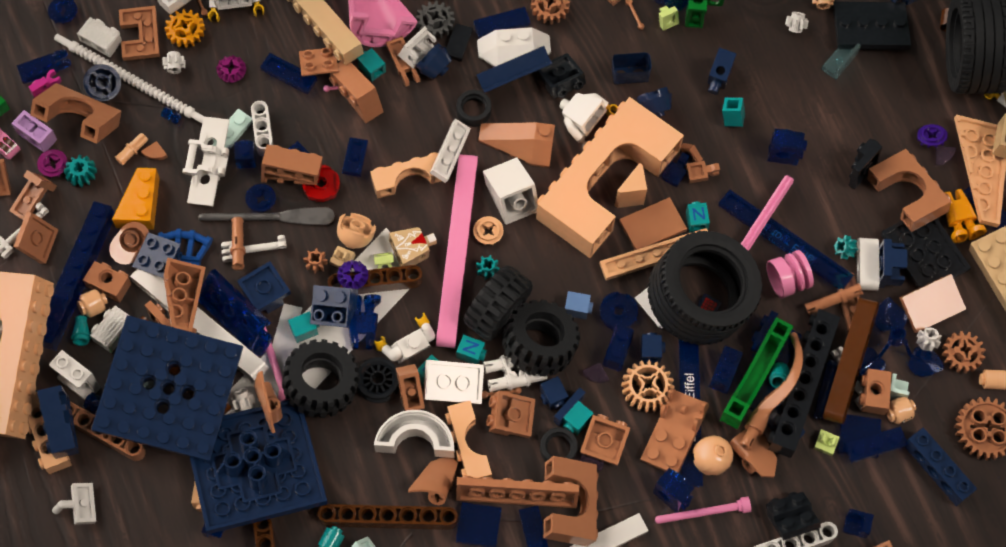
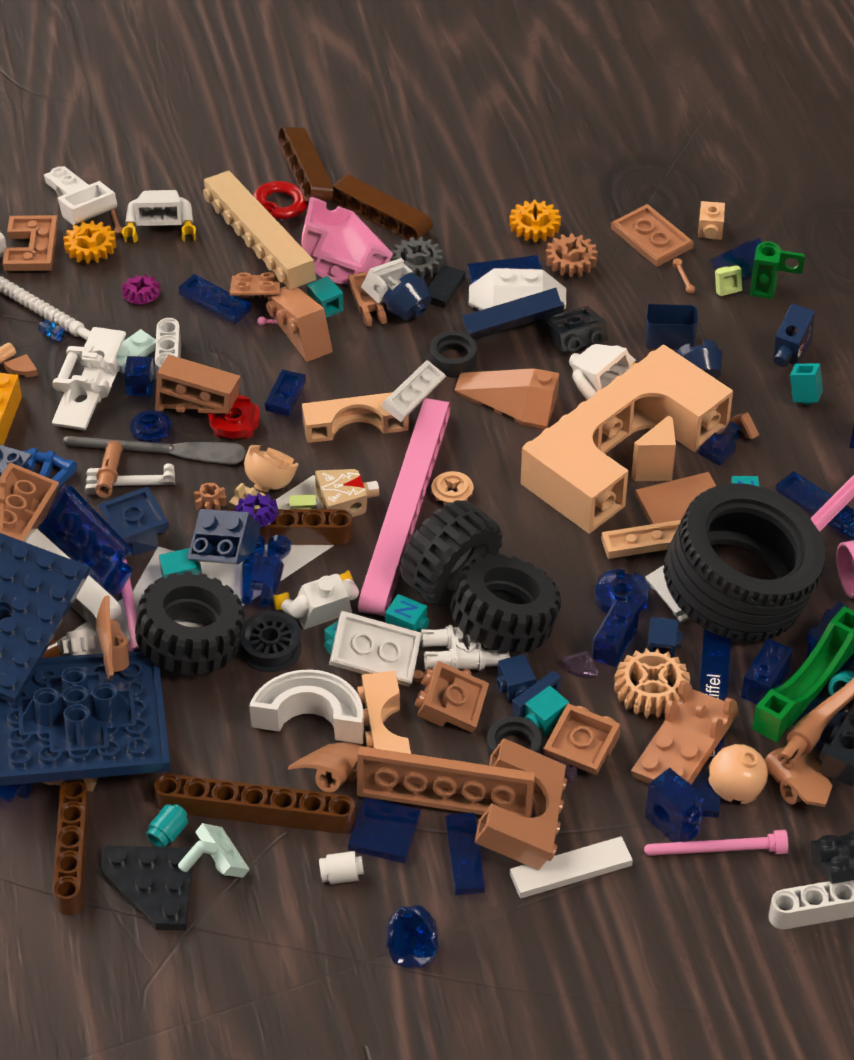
camera: 10 degrees right, 20 degrees down
white gear [162,51,185,74] -> none
nougat brick [396,364,425,411] -> none
white slope [483,158,538,225] -> none
medium blue brick [565,291,593,320] -> none
nougat plate [686,161,720,183] -> none

